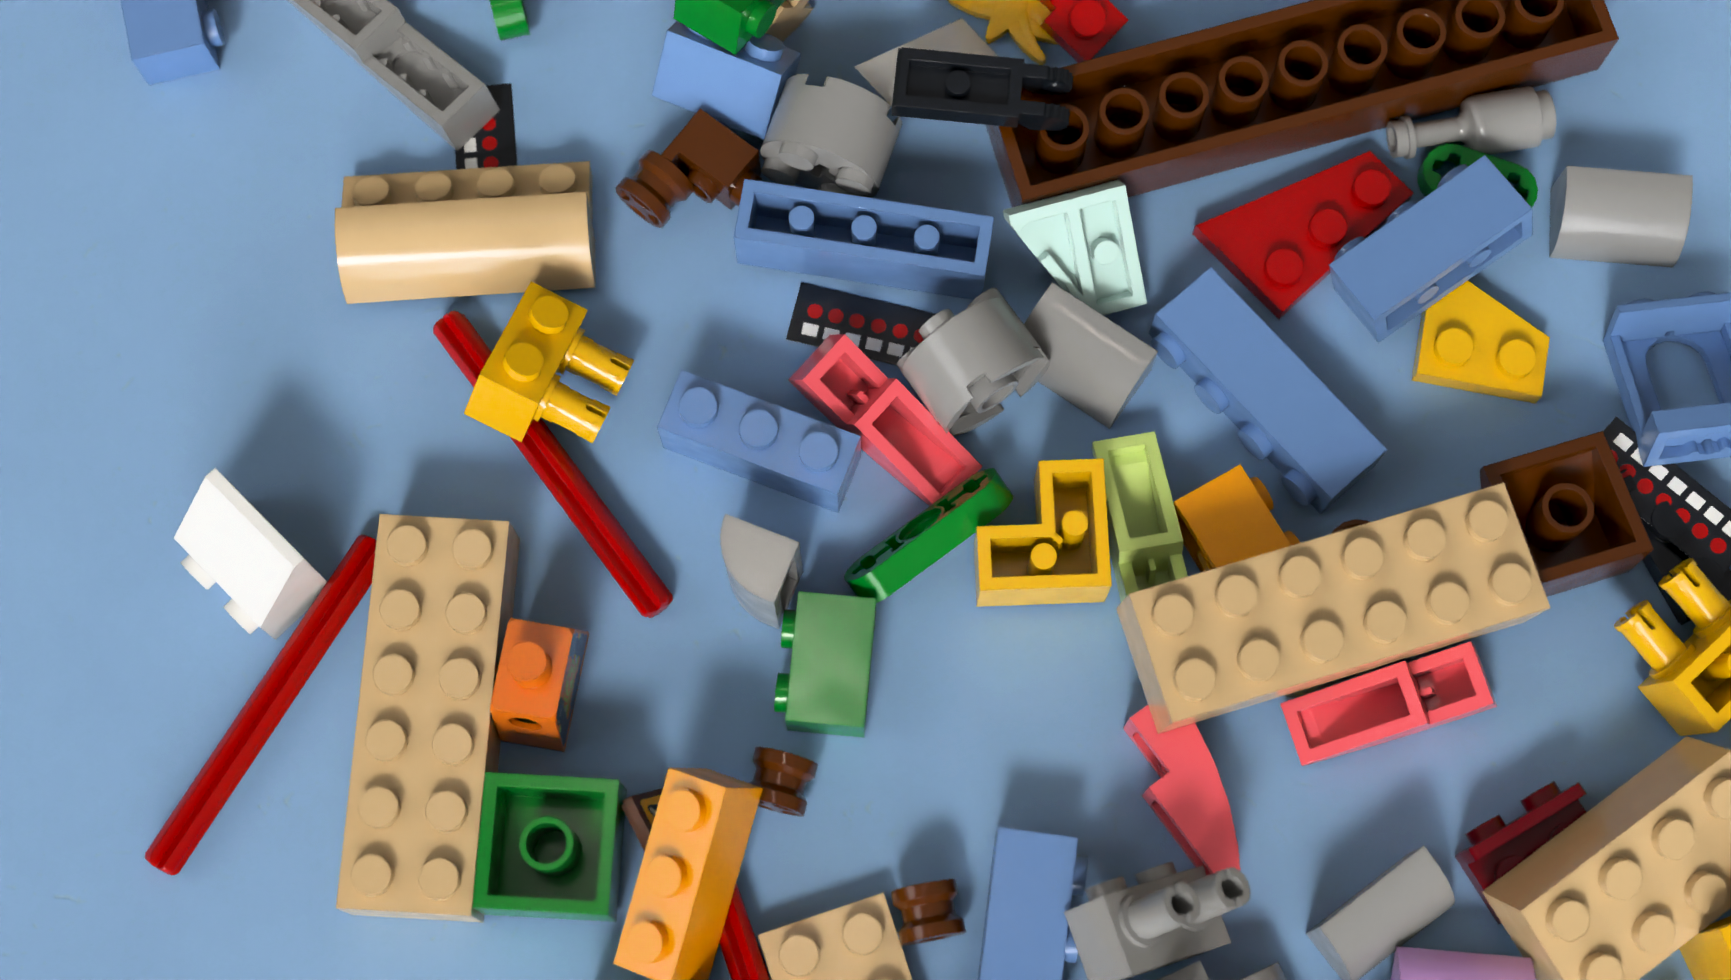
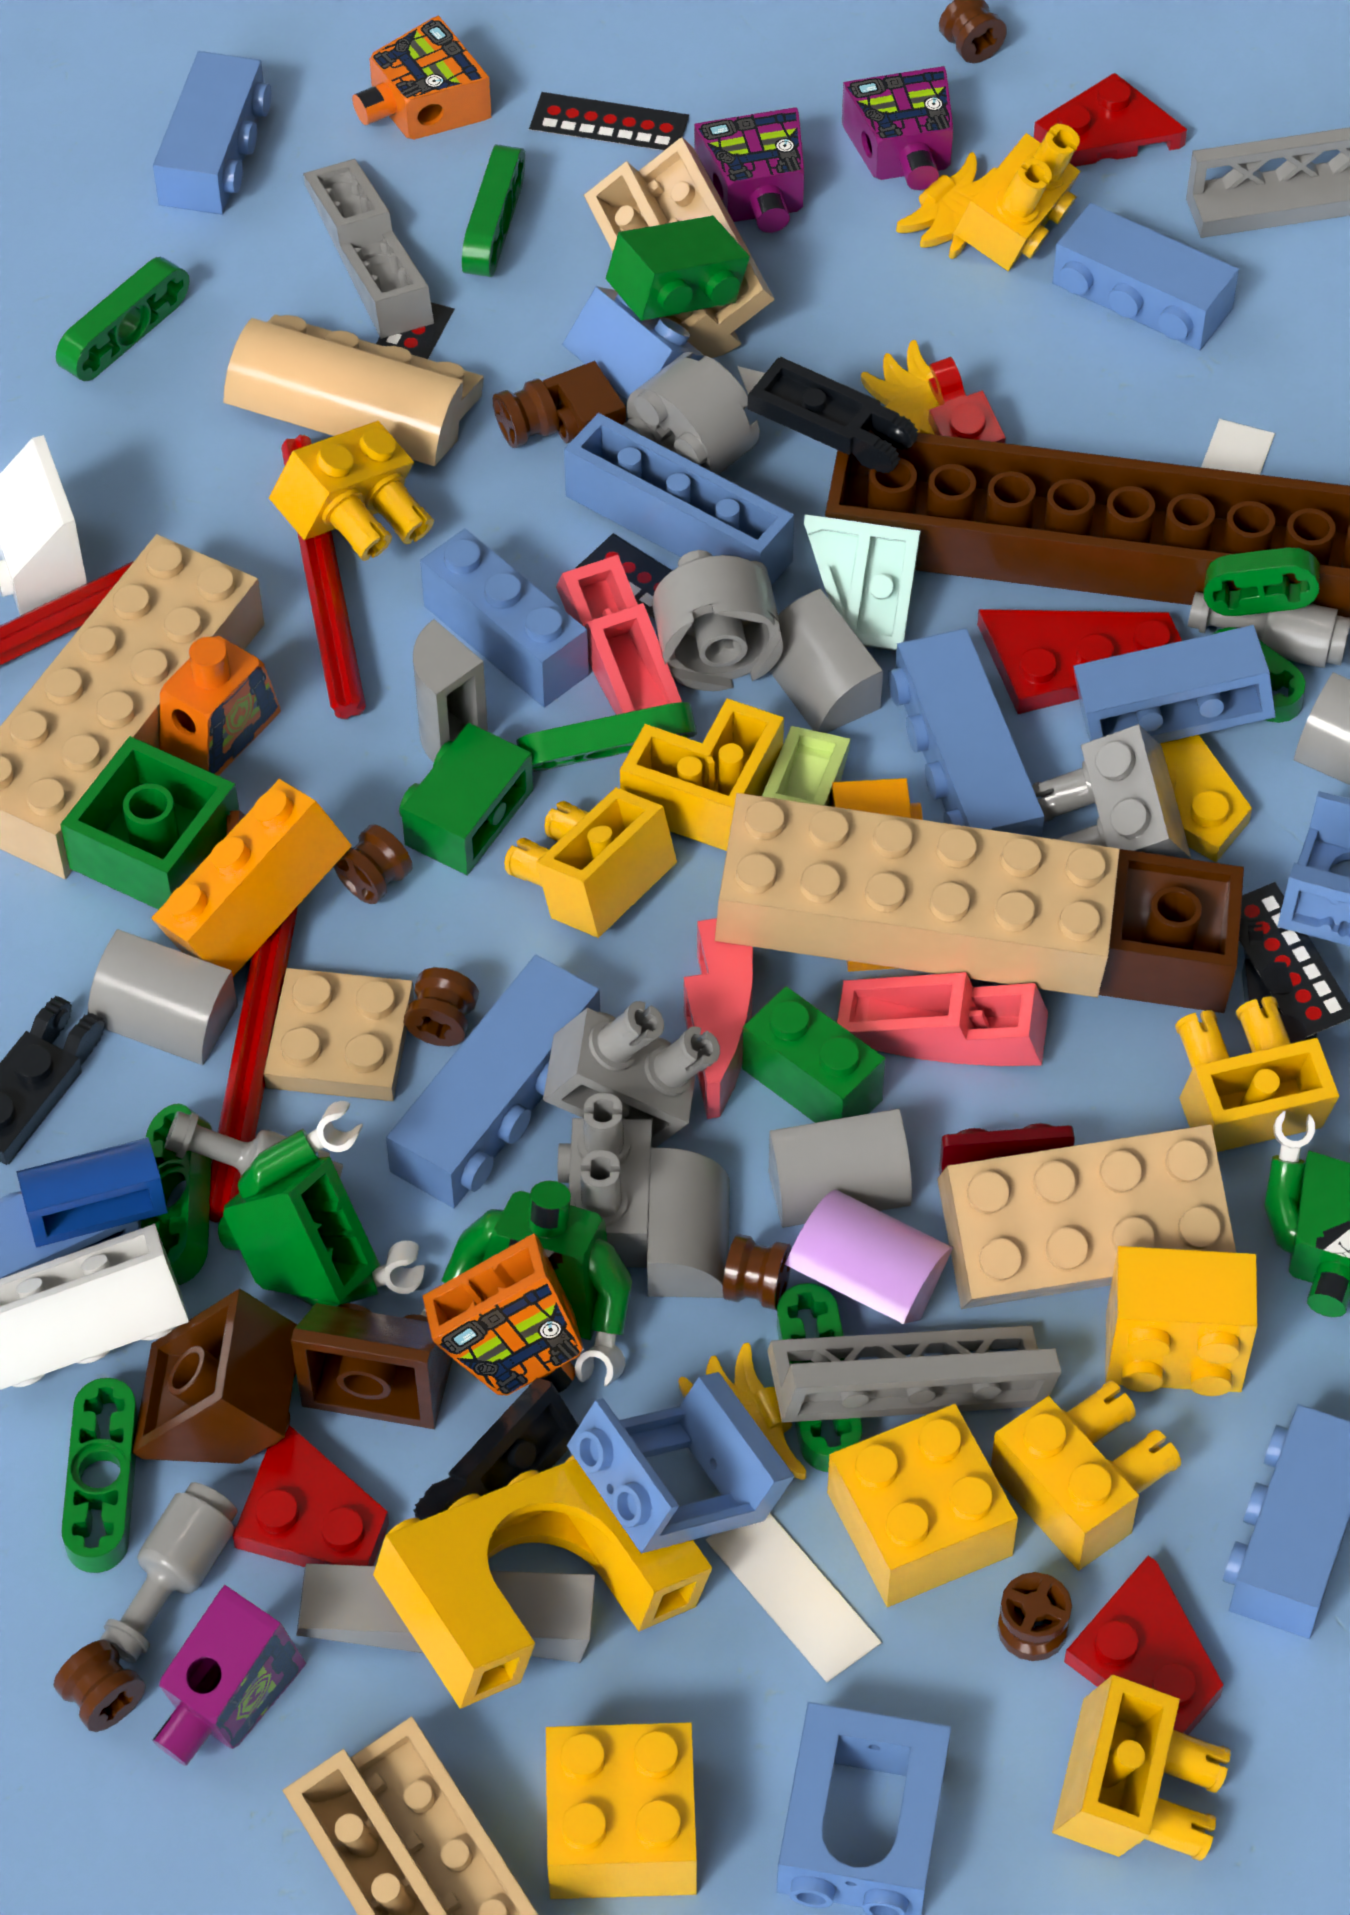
camera: 25 degrees right, 20 degrees down
none -> green beam [56,257,190,381]
none -> yellow brick [504,787,677,938]
none -> green brick [742,986,886,1123]
none -> light grey brick [1032,724,1192,859]
none -> green beam [1204,547,1320,616]

